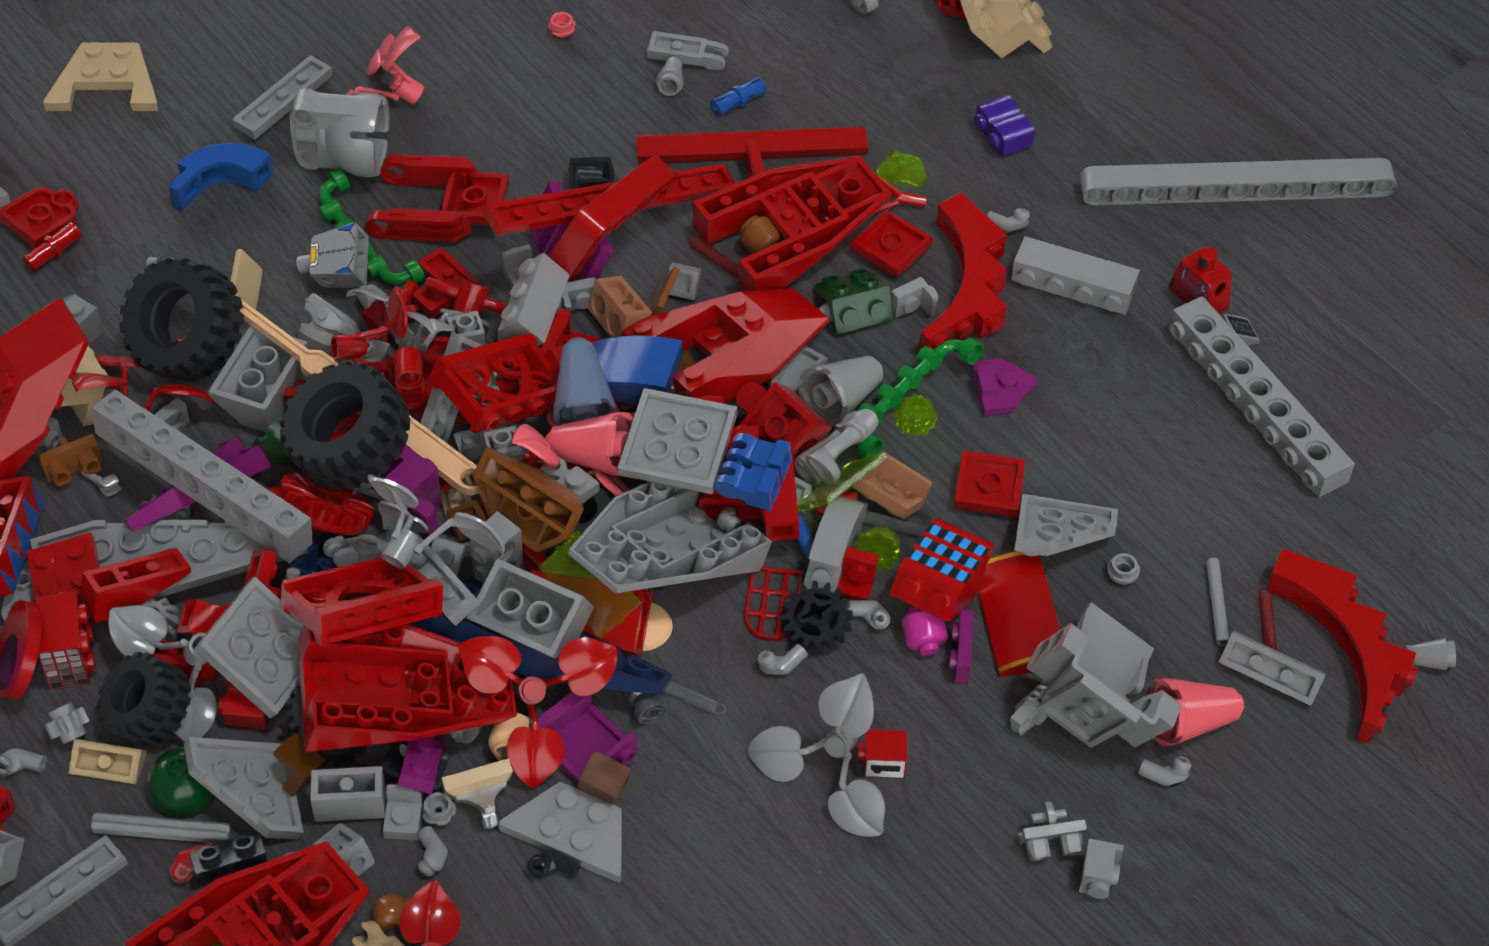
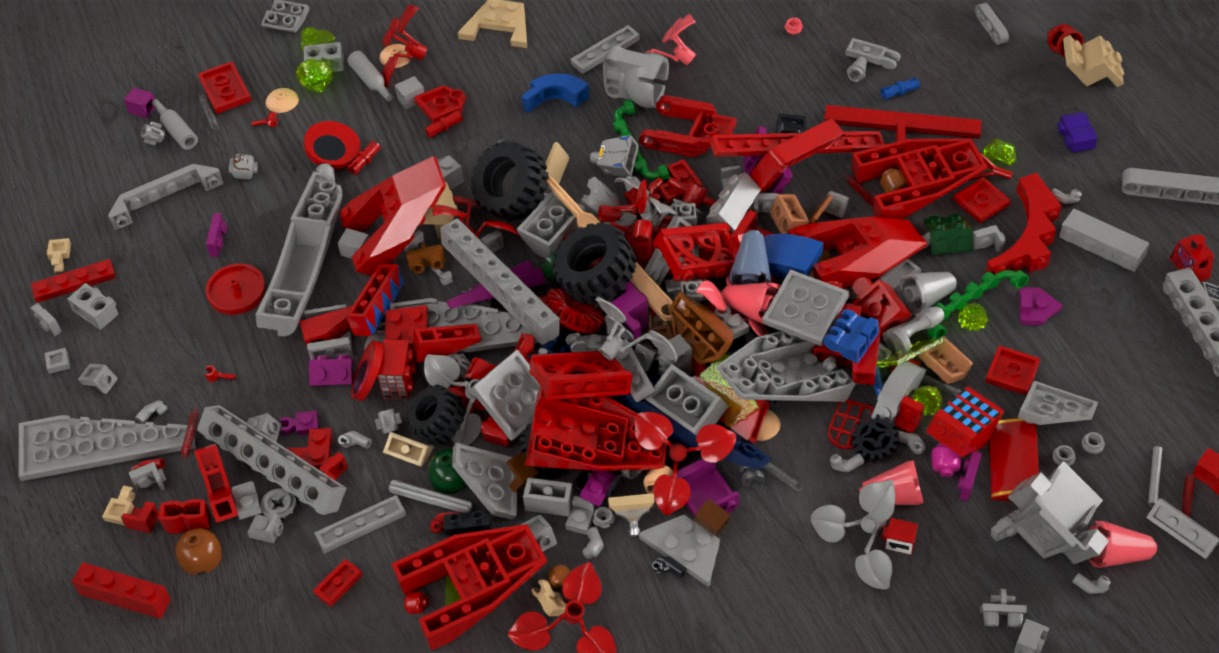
camera: 20 degrees right, 0 degrees up
none -> coral cone [859,460,924,505]
none -> light grey plate [1052,445,1076,466]

